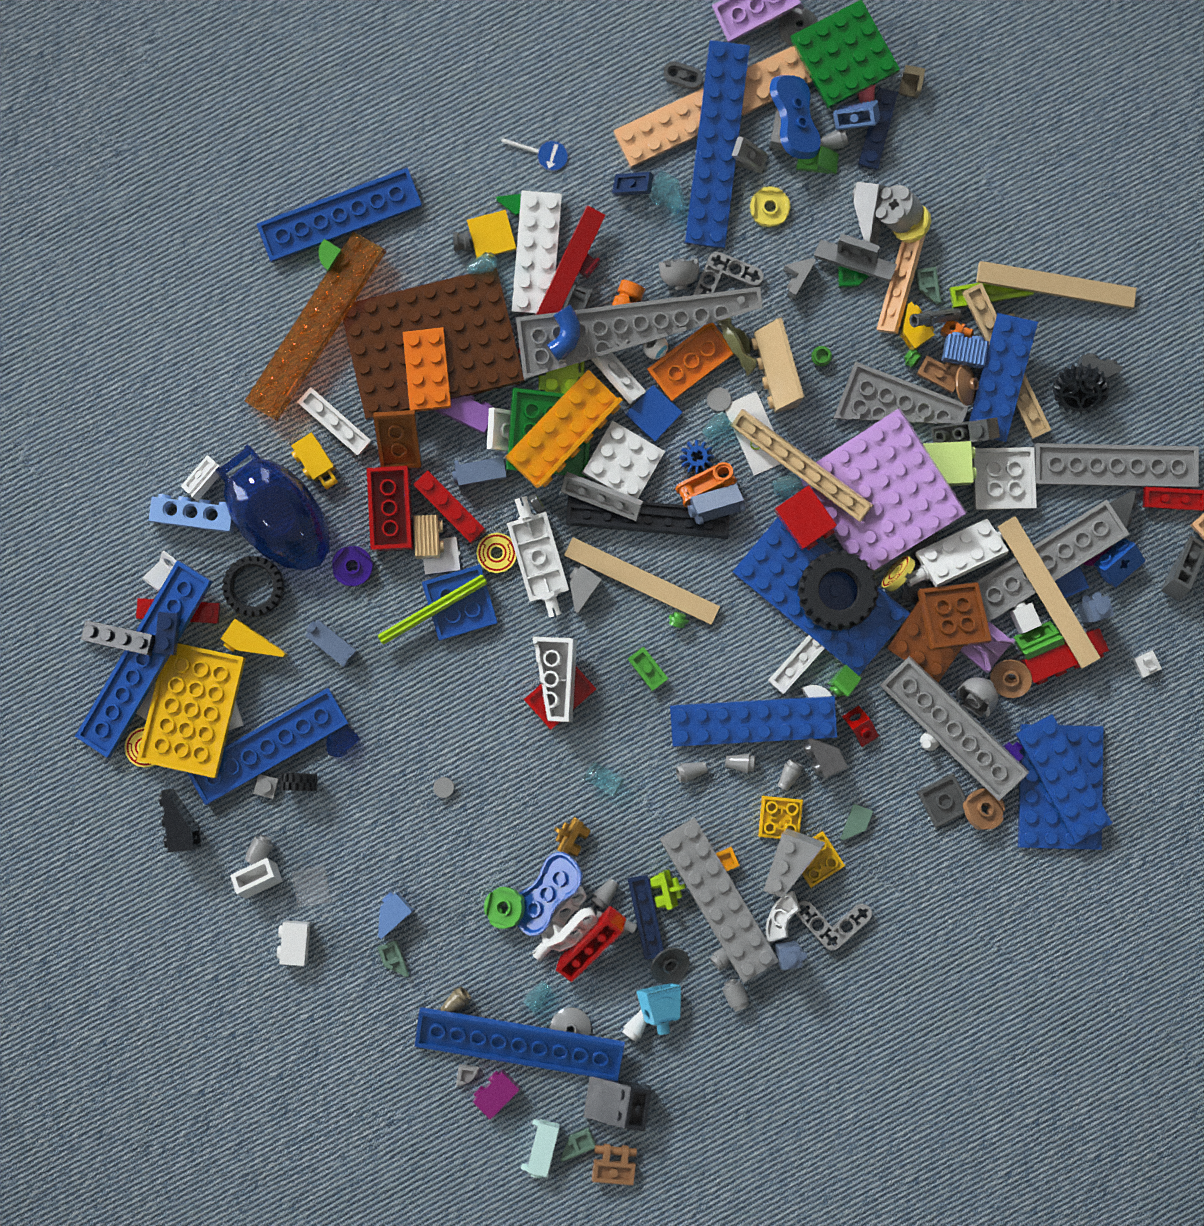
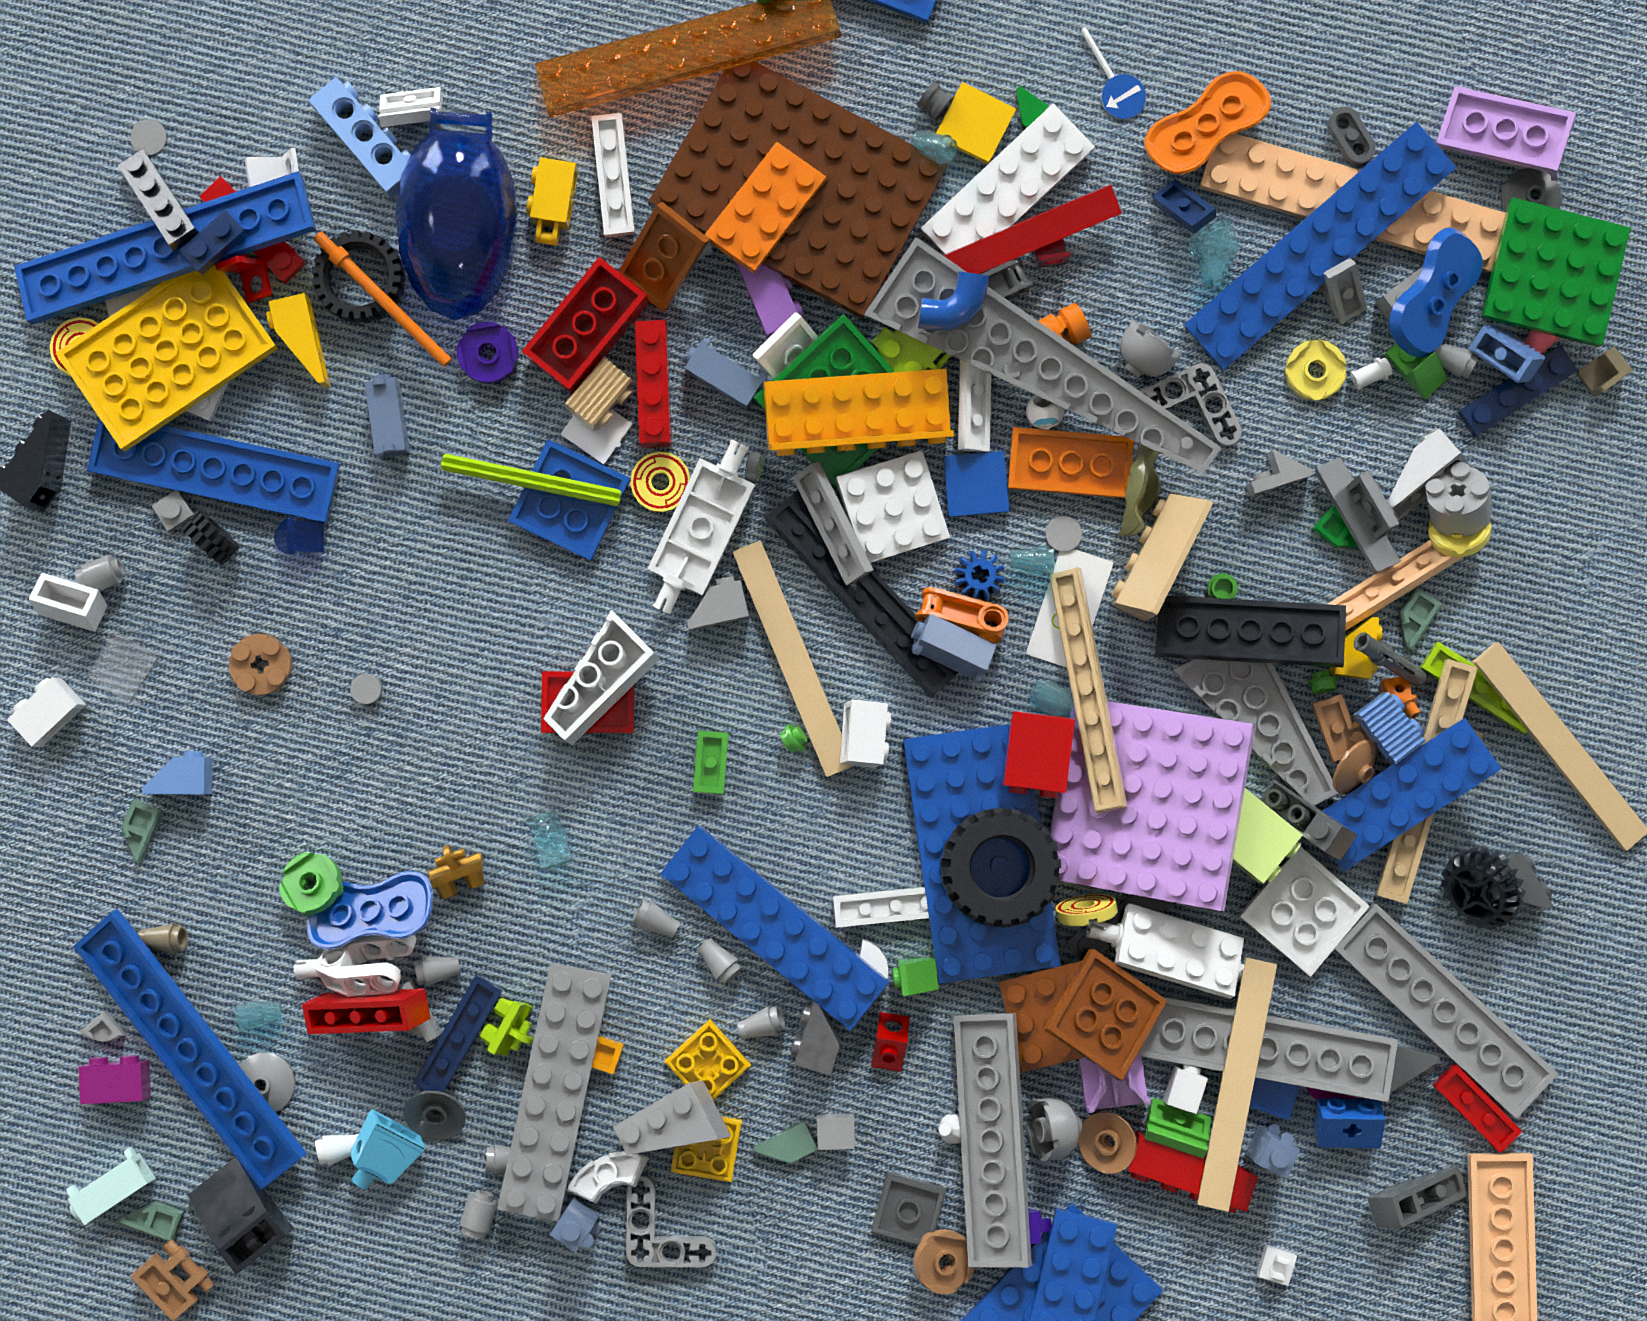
camera: 40 degrees right, 0 degrees up
none -> light grey sticker [130,119,167,155]
none -> red bracket [215,254,272,303]
none -> medium nougat plate [229,634,293,695]
none -> orange bar [313,231,452,368]
none -> light grey panel [817,1113,855,1150]
none -> white brick [840,699,891,768]
none -> orange plate [1144,71,1271,175]
none -> black plate [1155,596,1346,668]
none -> white pin [1351,358,1392,390]

